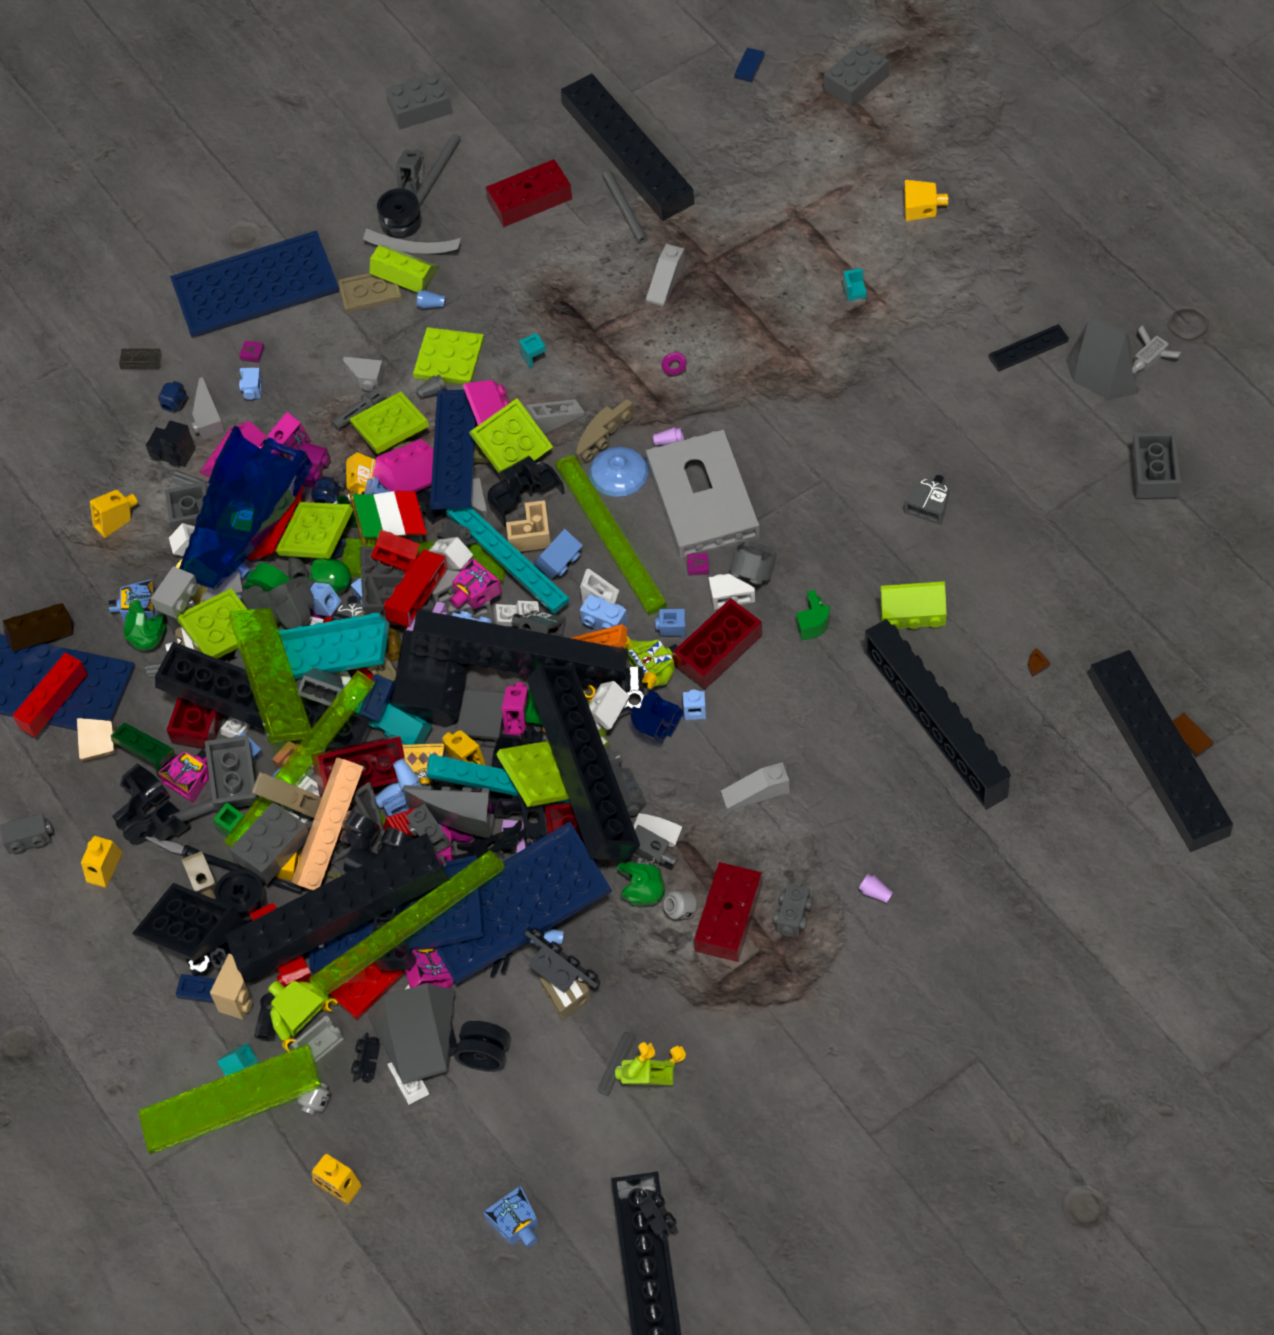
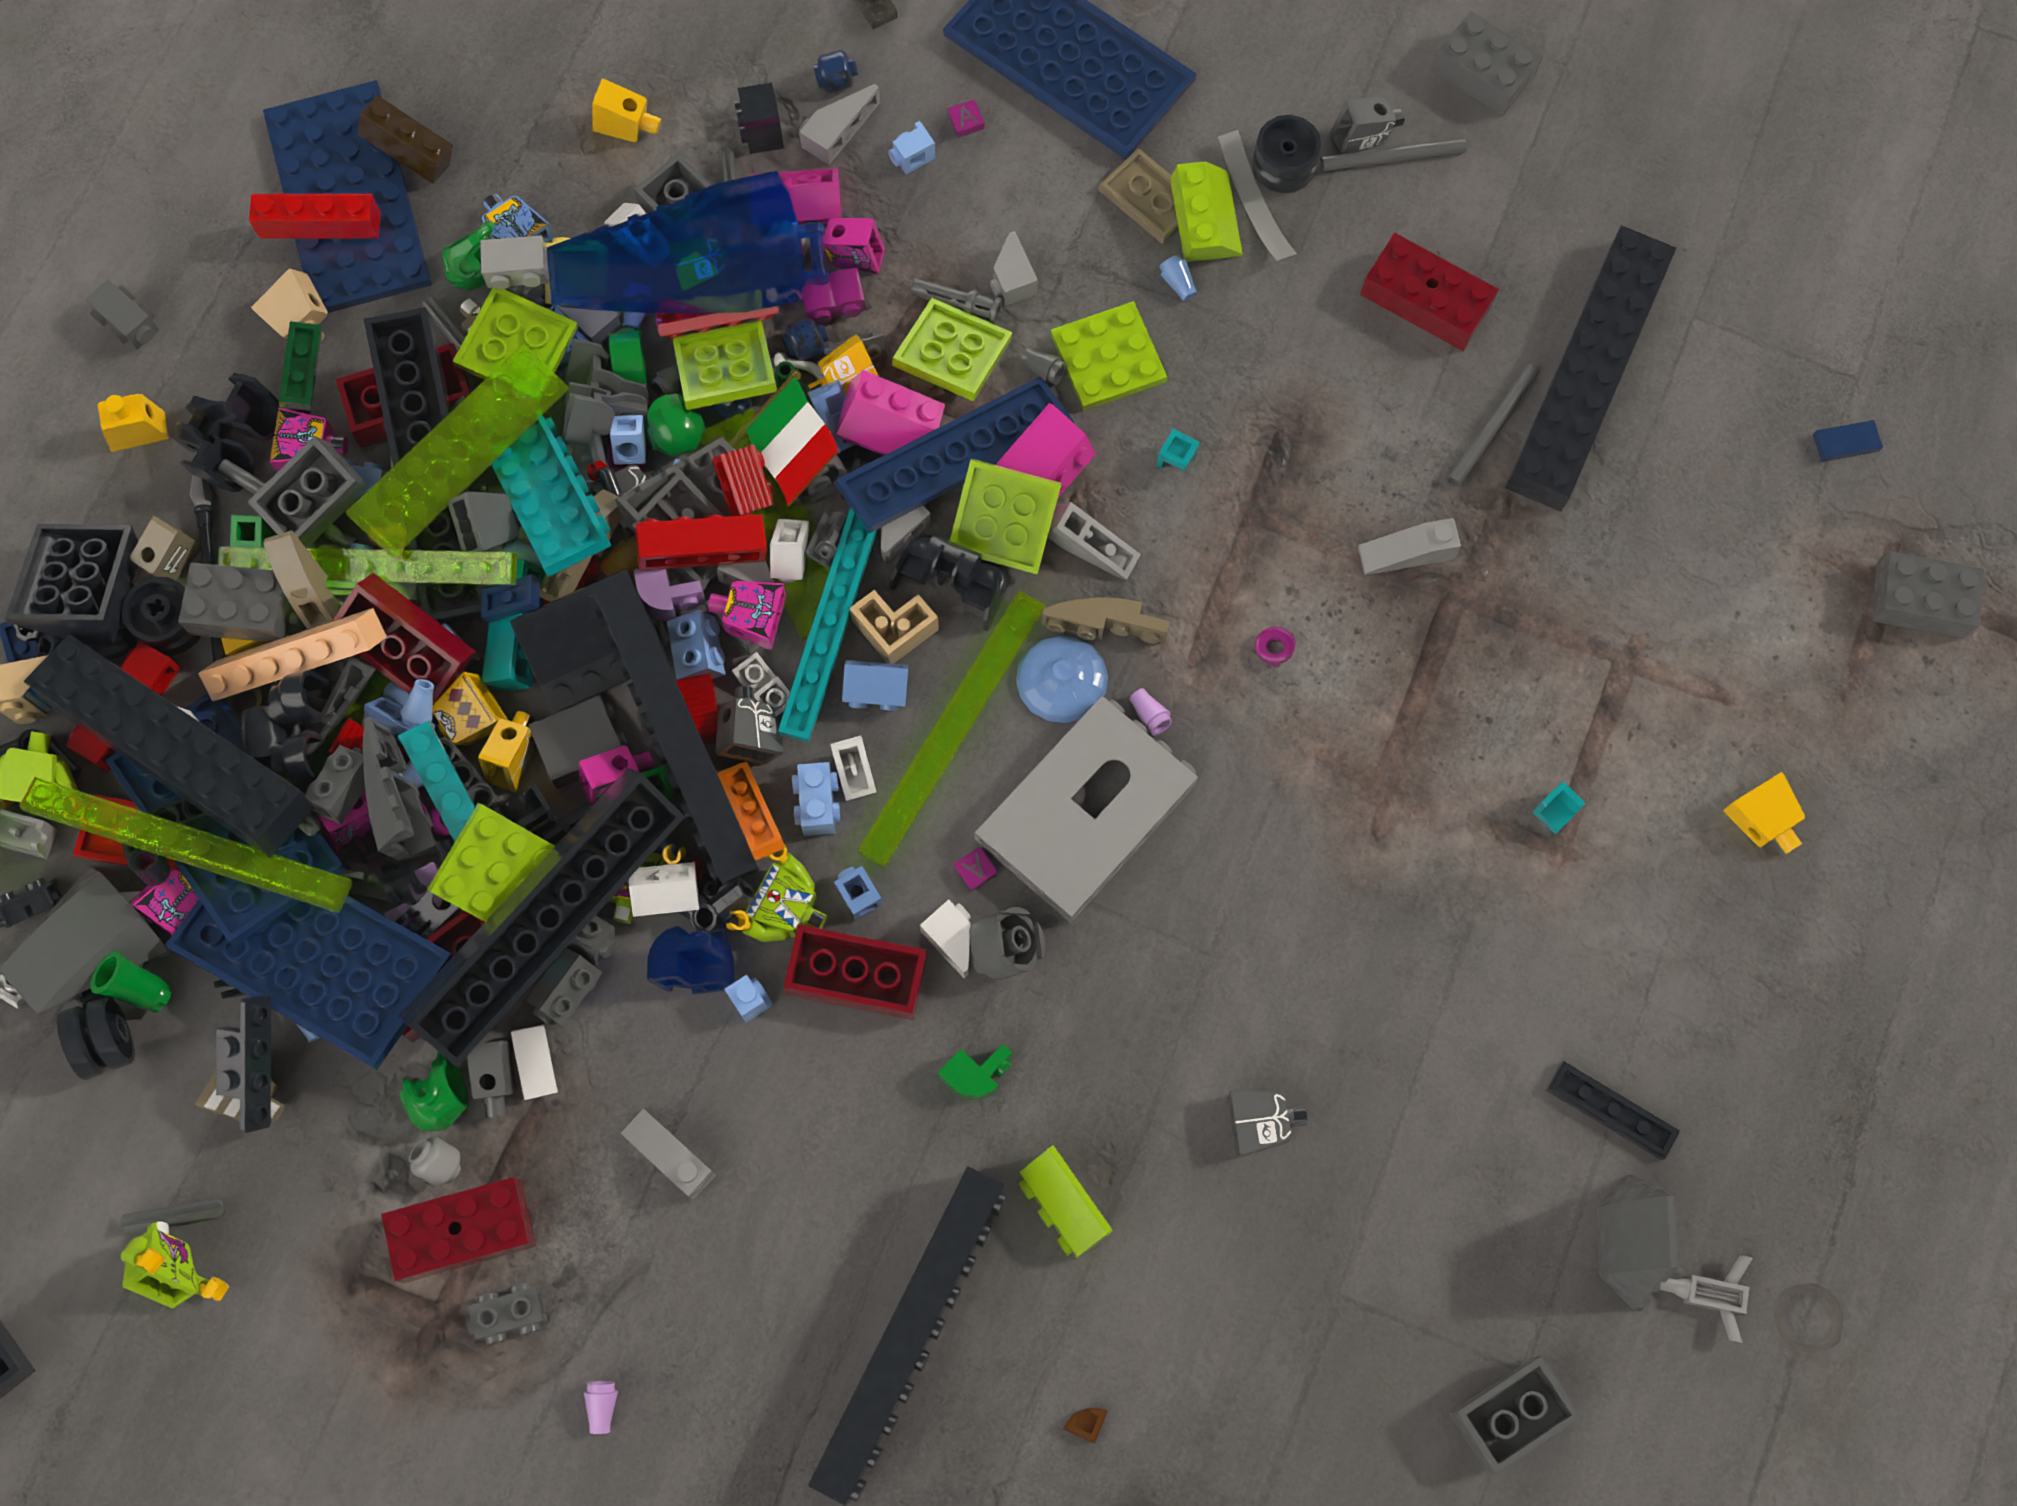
camera: 50 degrees right, 15 degrees up
none -> green plant [91,951,172,1013]

